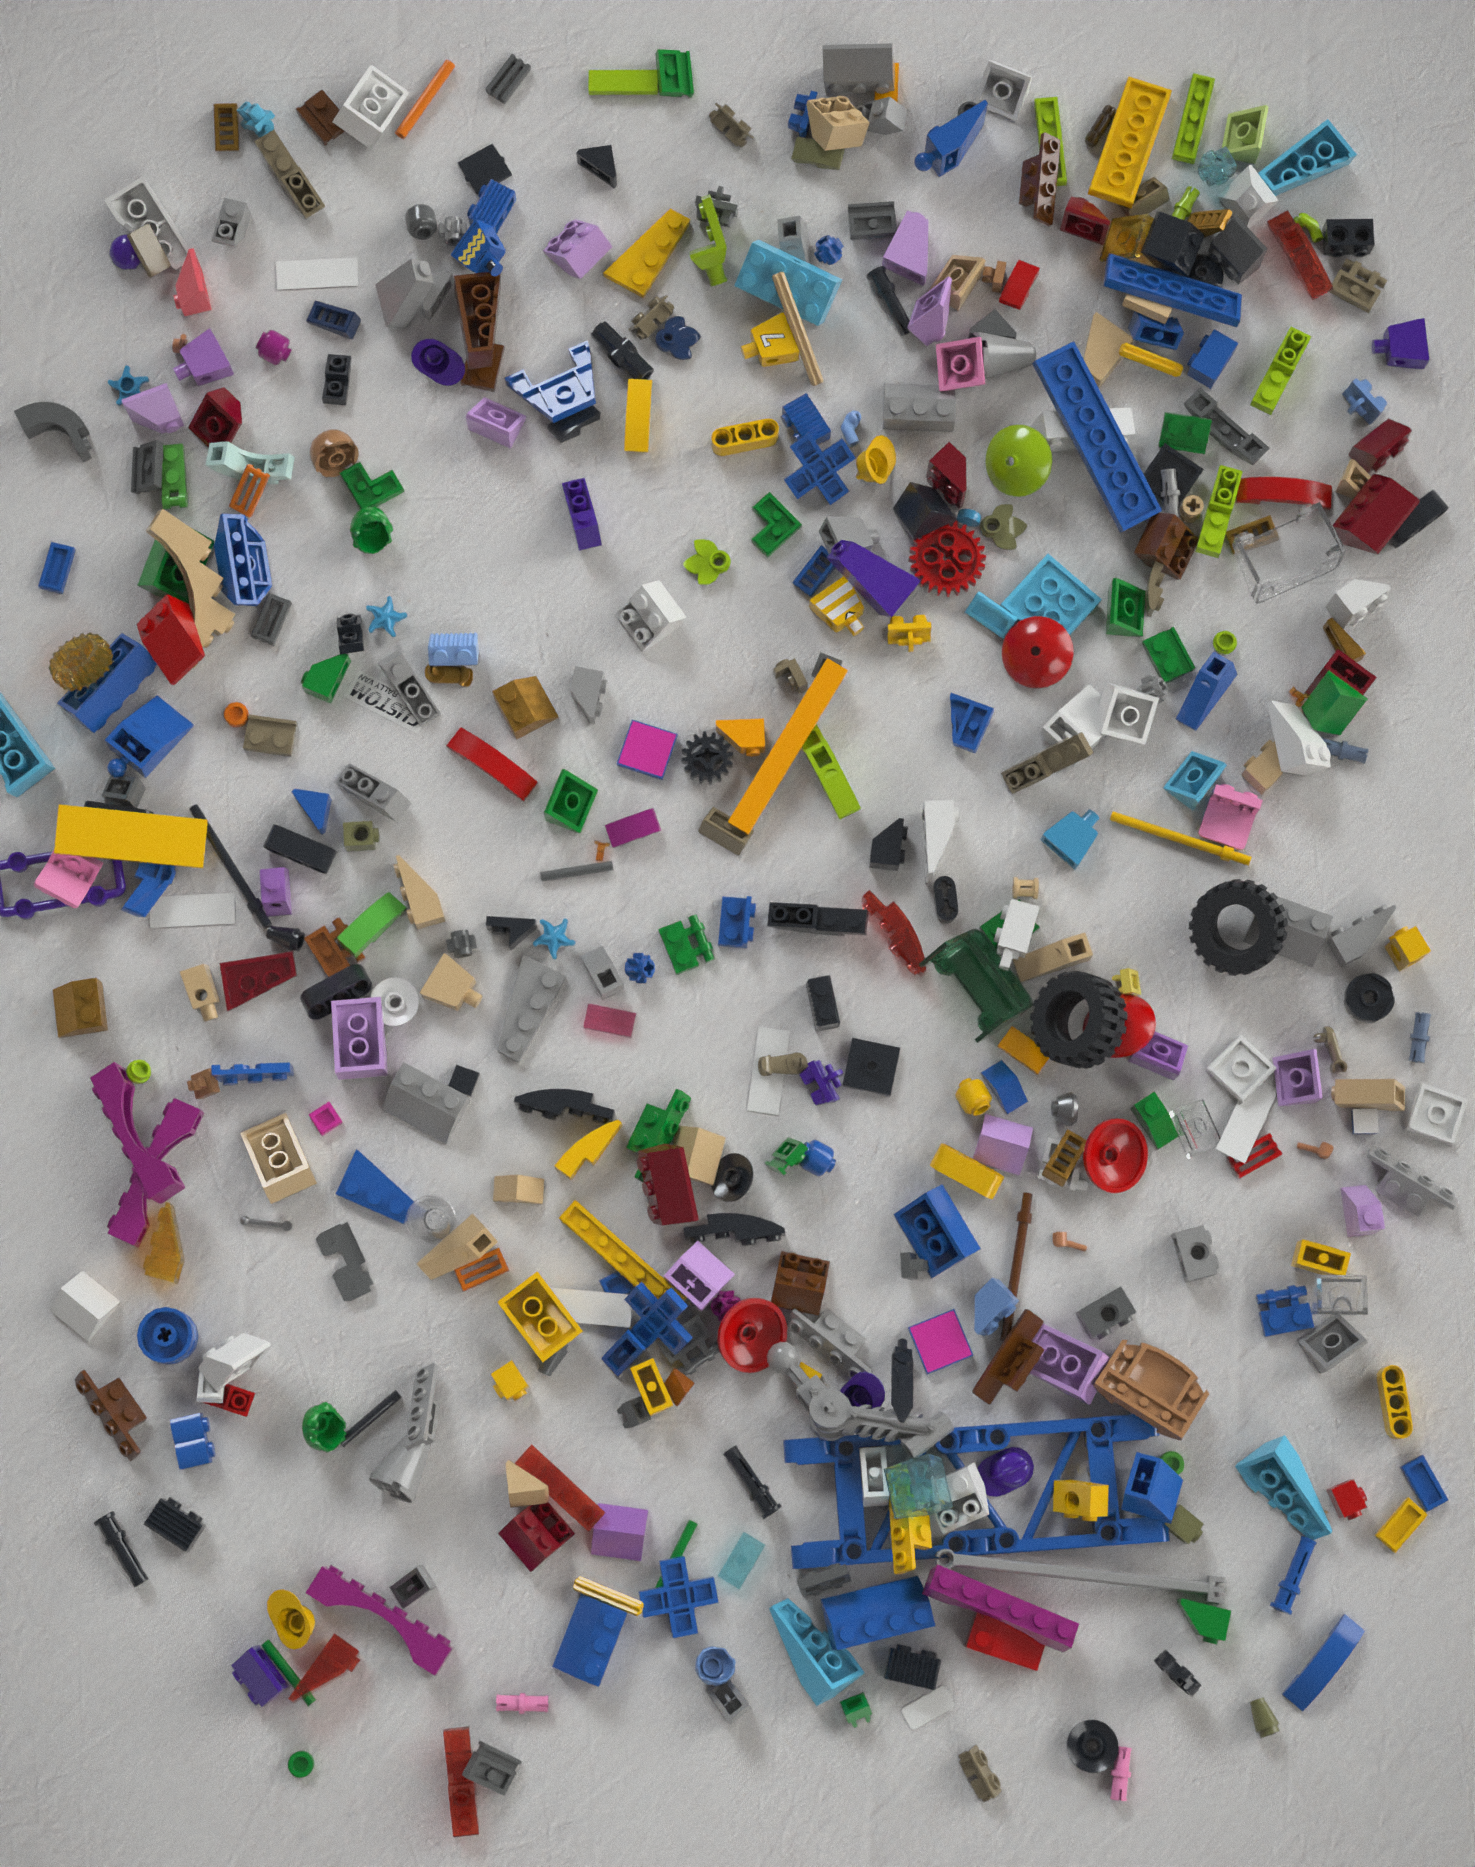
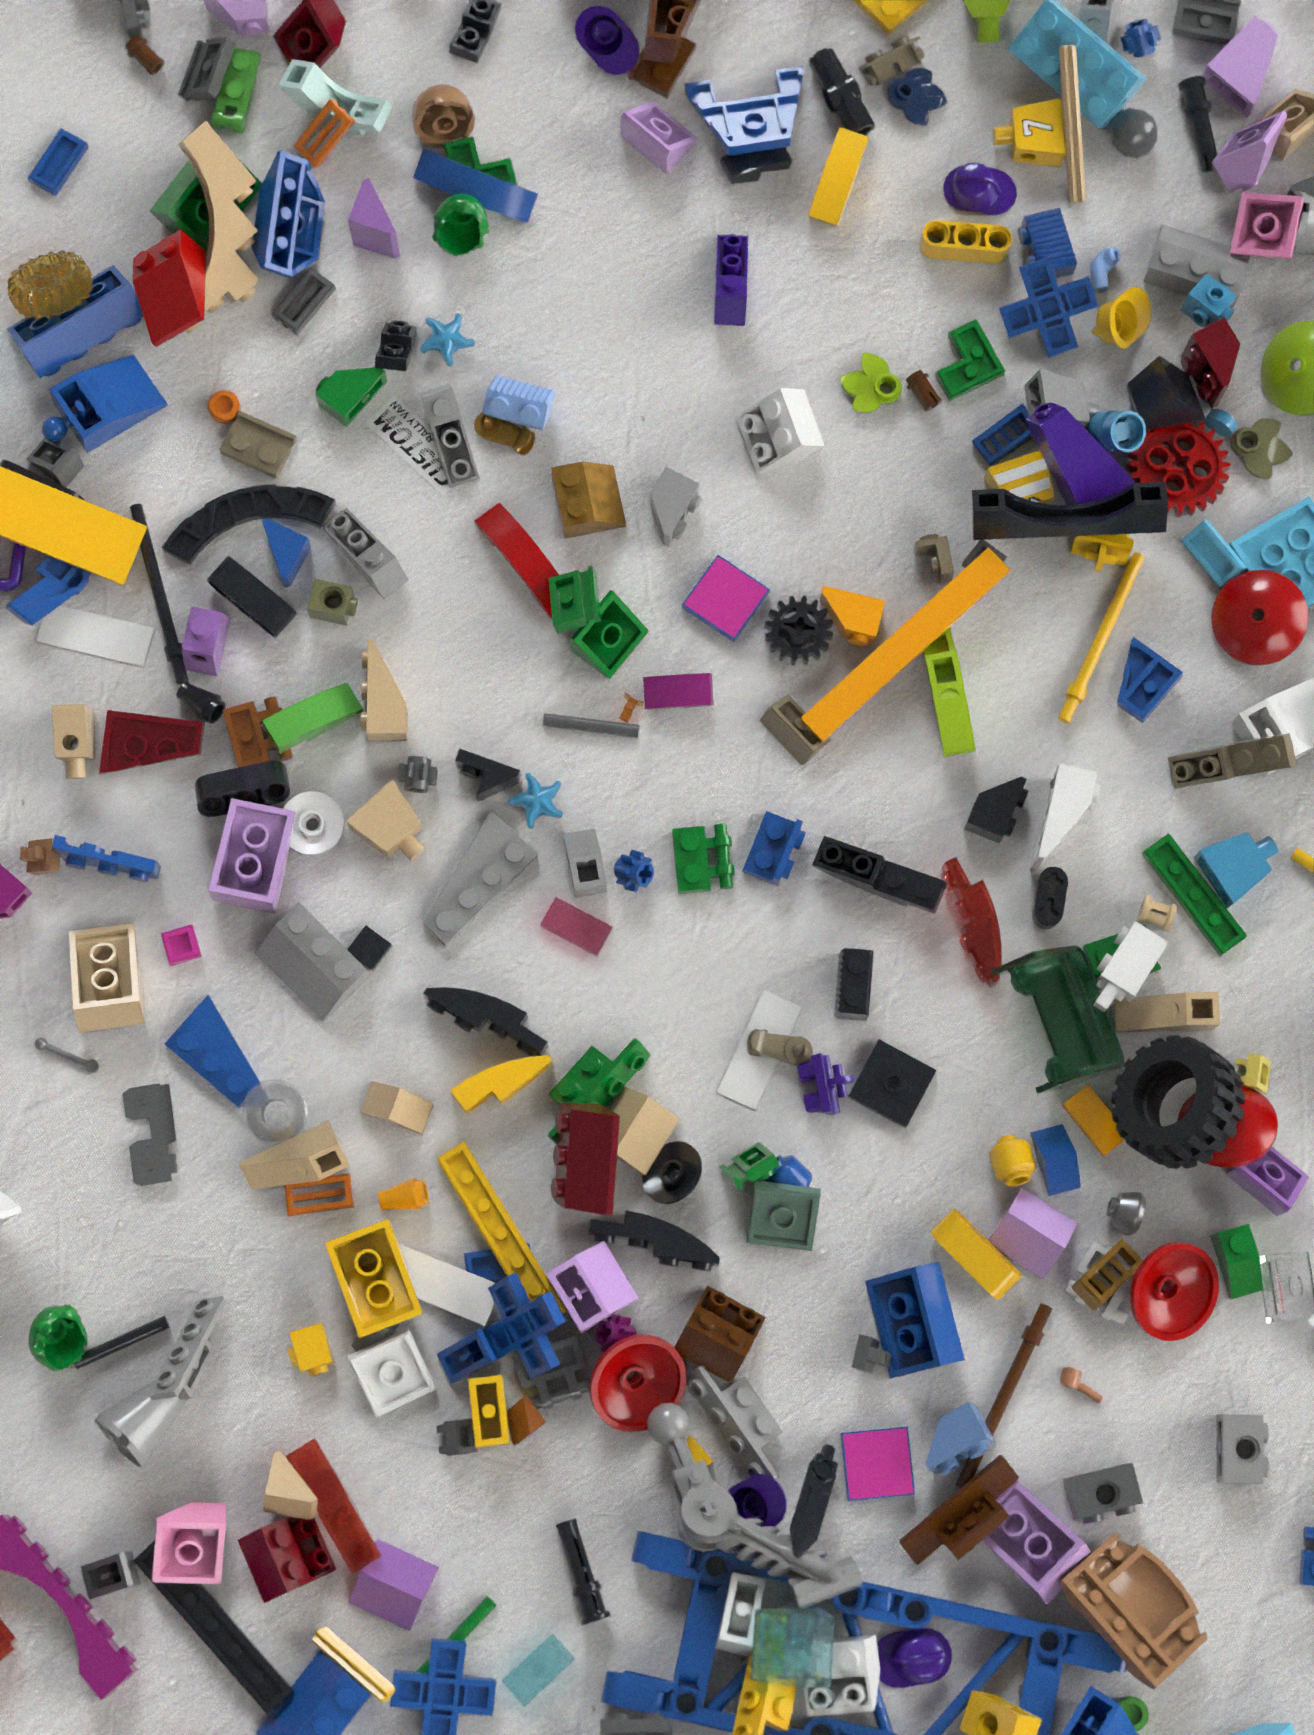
camera: 15 degrees right, 0 degrees up
none -> reddish brown pin [125,35,165,75]
none -> black tile [133,1540,294,1715]
none -> bright pink slope [152,1502,226,1584]
none -> black tile [162,484,336,565]
none -> white tile [347,1327,437,1418]
none -> medium lavender slope [348,178,400,259]
none -> light orange cone [378,1178,429,1211]
none -> blue slope [413,148,539,223]
none -> green plate [549,566,601,634]
none -> sand green tile [746,1180,821,1251]
none -> reddish brown pin [906,370,943,412]
none -> dark purple piece [943,162,1017,215]
none -> black arch [972,482,1168,540]
none -> yellow bar [1058,552,1145,724]
none -> dark azure wheel [1088,410,1146,452]
none -> dark grey hair [1110,107,1157,158]
none -> green tile [1141,833,1247,956]
none -> dark azure brick [1181,274,1237,327]

